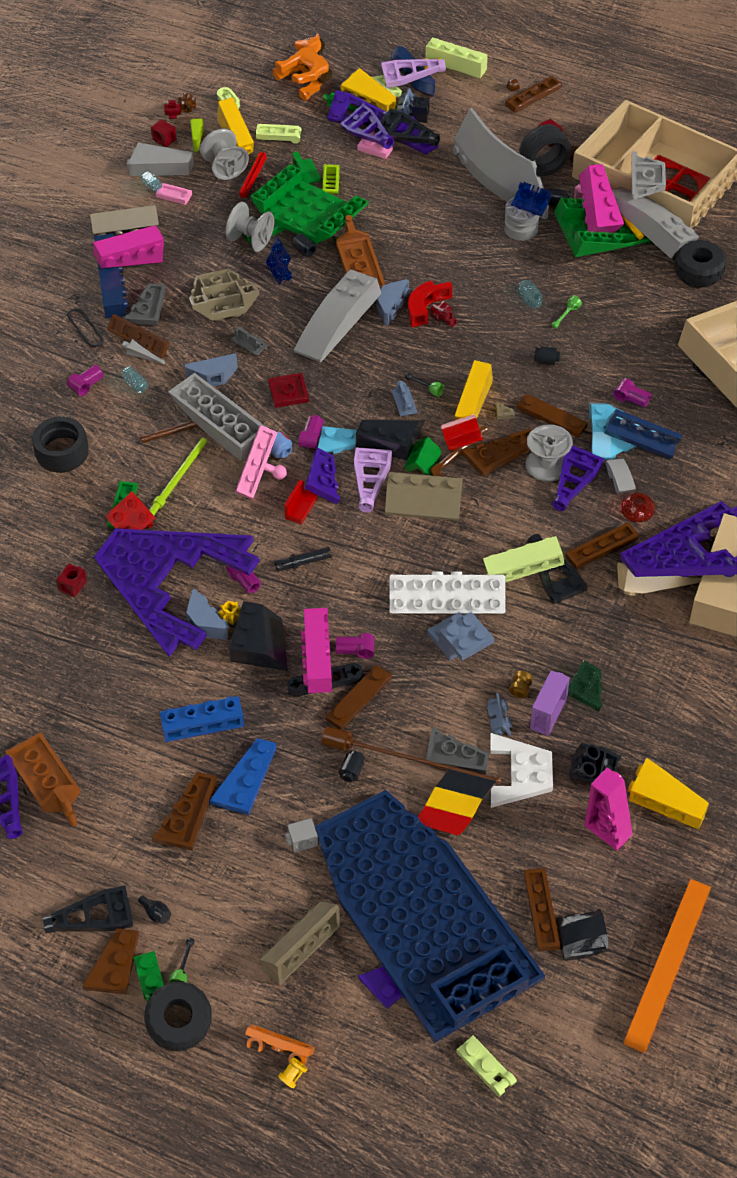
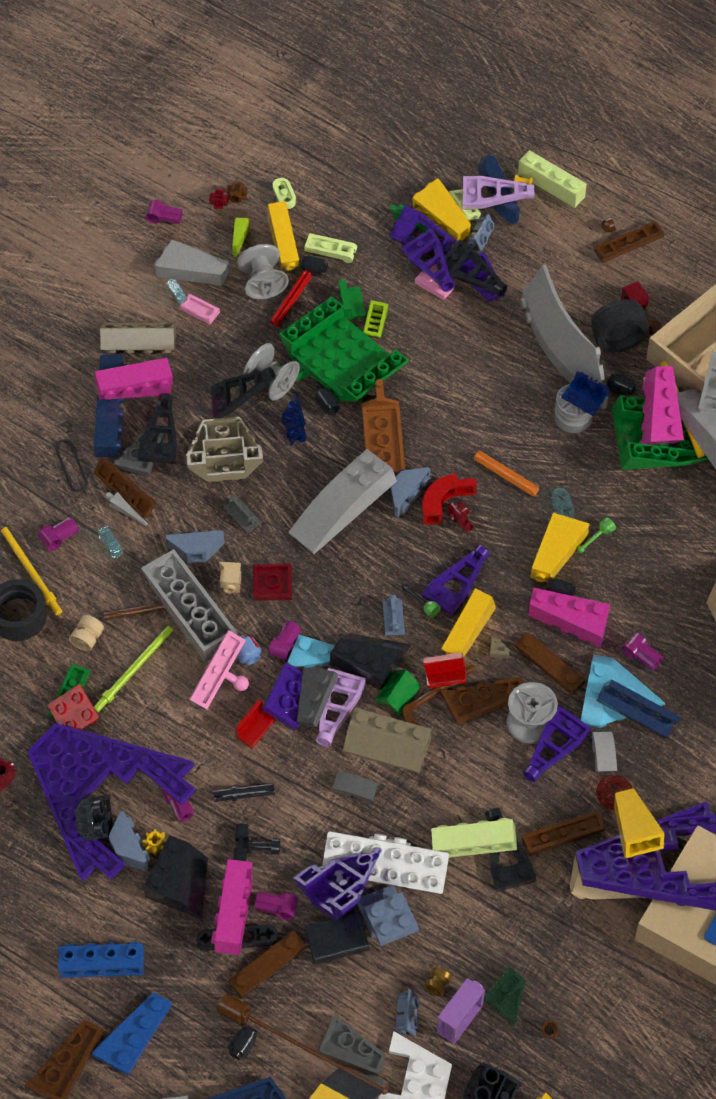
camera: 10 degrees right, 5 degrees up
dark red brick [151,119,177,147] -> none
orange animal [272,33,332,101] -> none
black brick [412,96,430,123] -> none
none -> yellow bar [1,527,62,615]
none -> tan wheel [69,615,104,652]
none -> black slope [75,794,113,841]
none -> black plate [138,393,178,464]
none -> magenta piece [145,200,183,224]
none -> black plate [211,366,276,419]
none -> tan window [219,562,242,594]
none -> black bar [233,823,280,861]
none -> dark purple wedge [293,848,381,920]
none -> dark grey wing [297,668,338,727]
none -> black brick [300,255,328,276]
none -> black piece [305,912,369,965]
none -> dark grey slope [331,771,378,803]
none -> dark purple plate [422,545,489,617]
none -> orange axle [474,451,539,496]
none -> dark pink wedge [528,588,610,649]
none -> yellow slope [531,513,589,583]
none -> reddish brown hinge [542,1021,560,1039]
none -> yellow slope [614,788,664,858]

